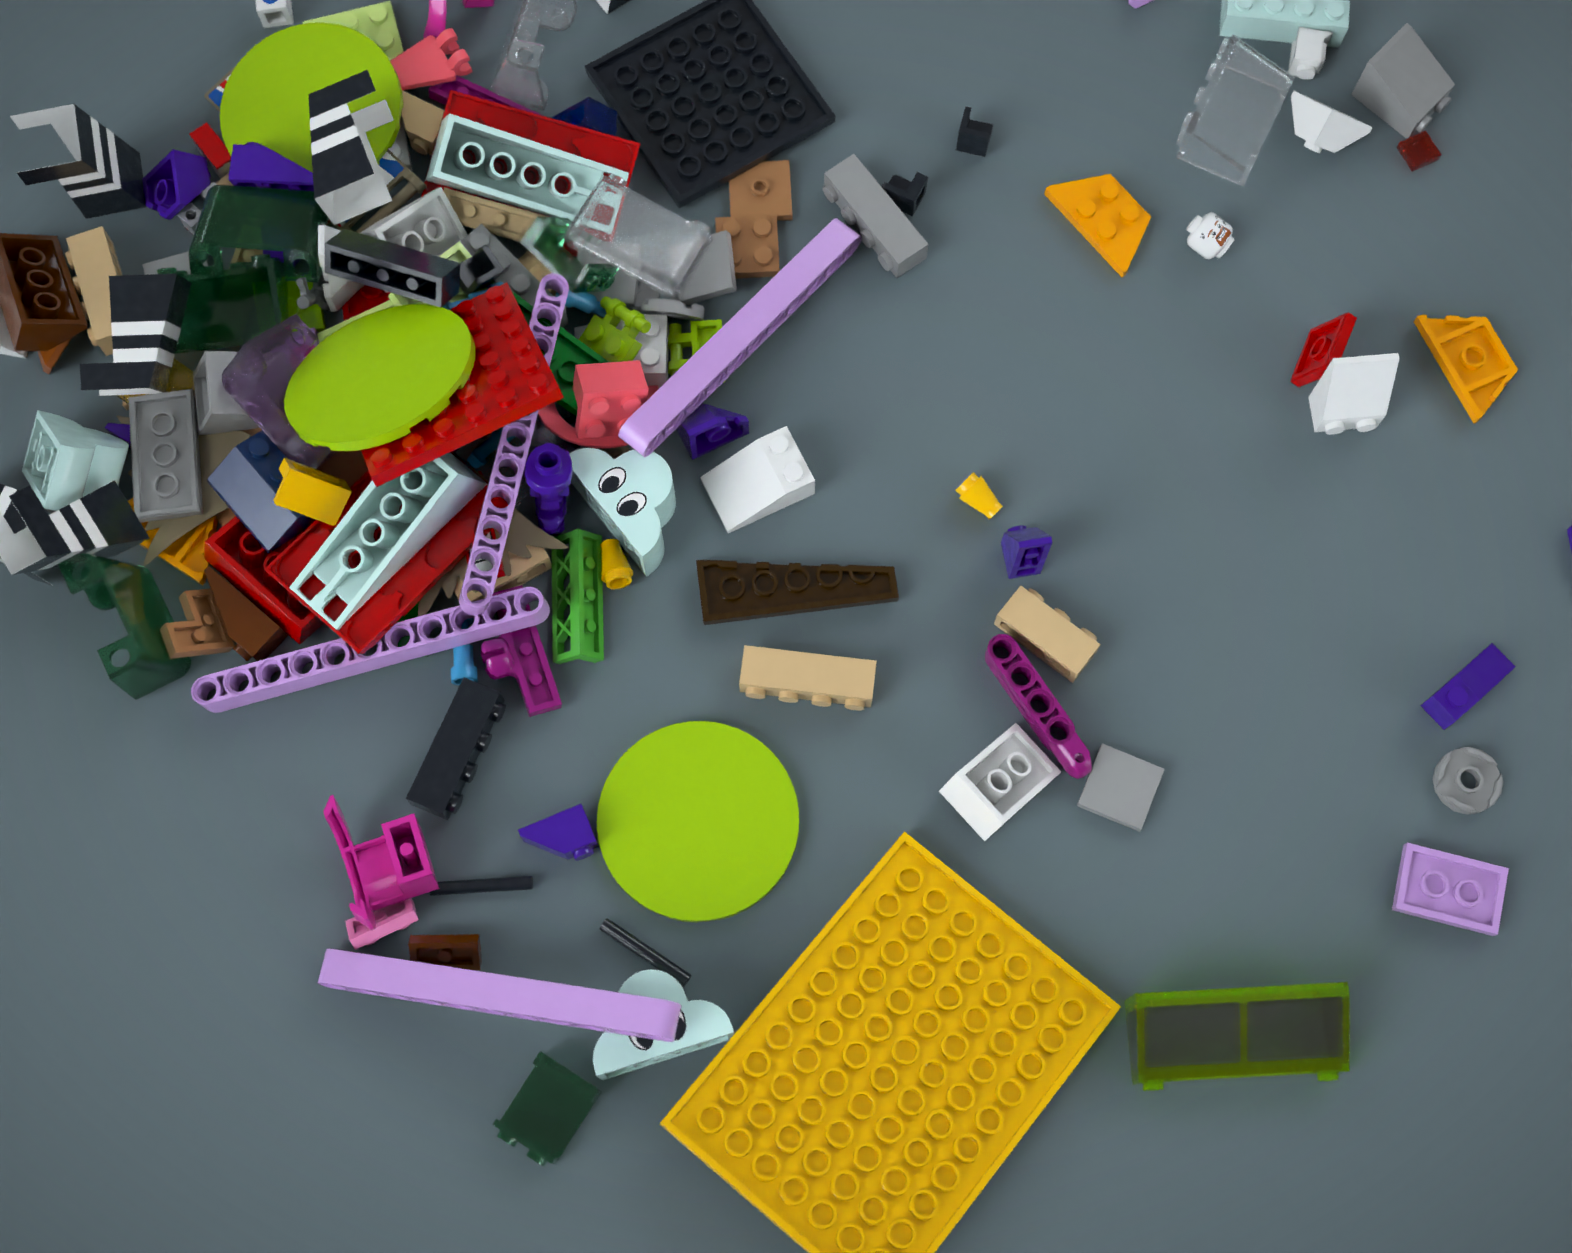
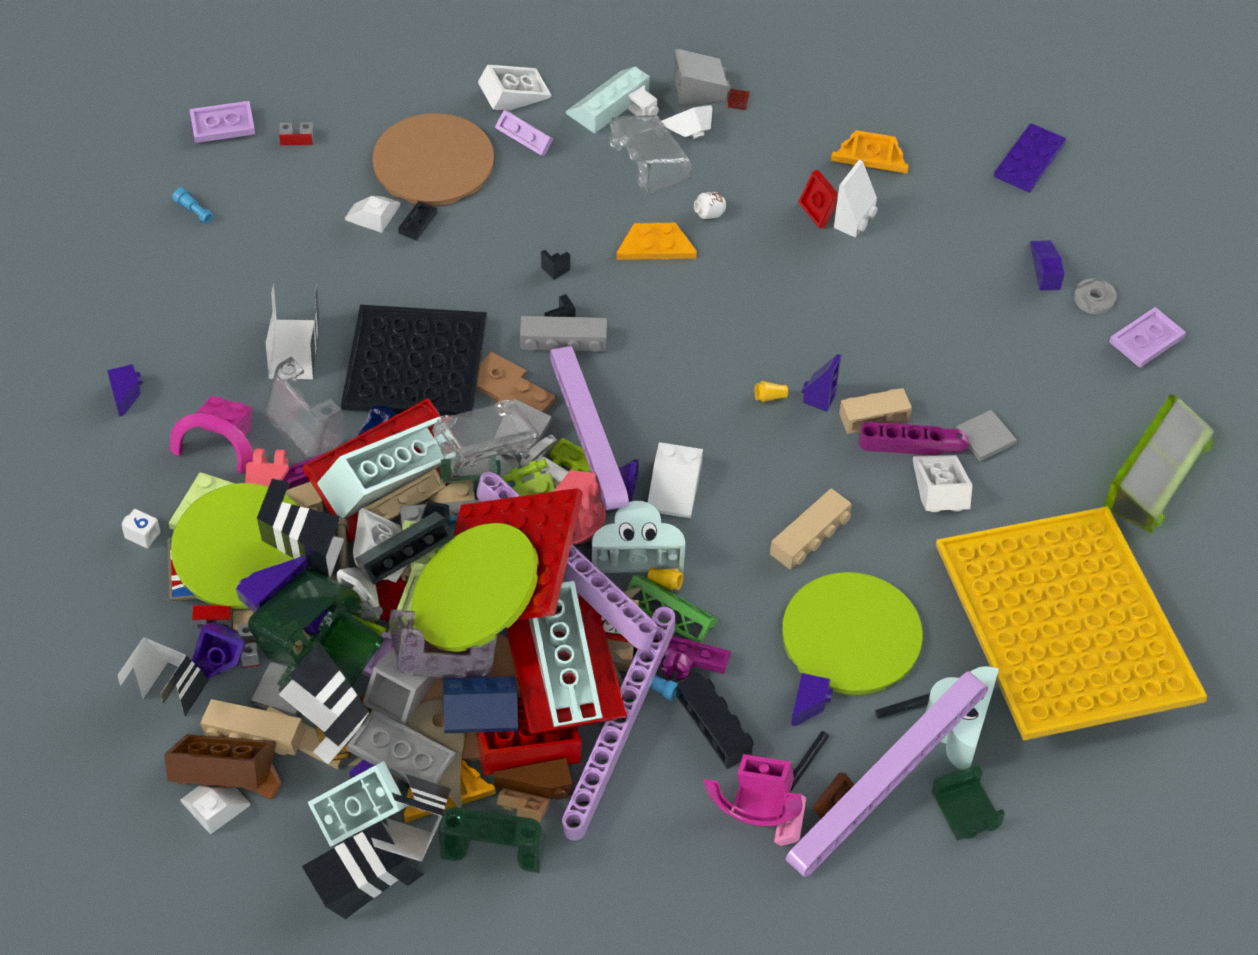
camera: 55 degrees left, 20 degrees down
yellow panel [273,457,352,526] -> none
dark purple animal [524,443,573,535] -> none
dark brown wing [696,560,899,625] -> none

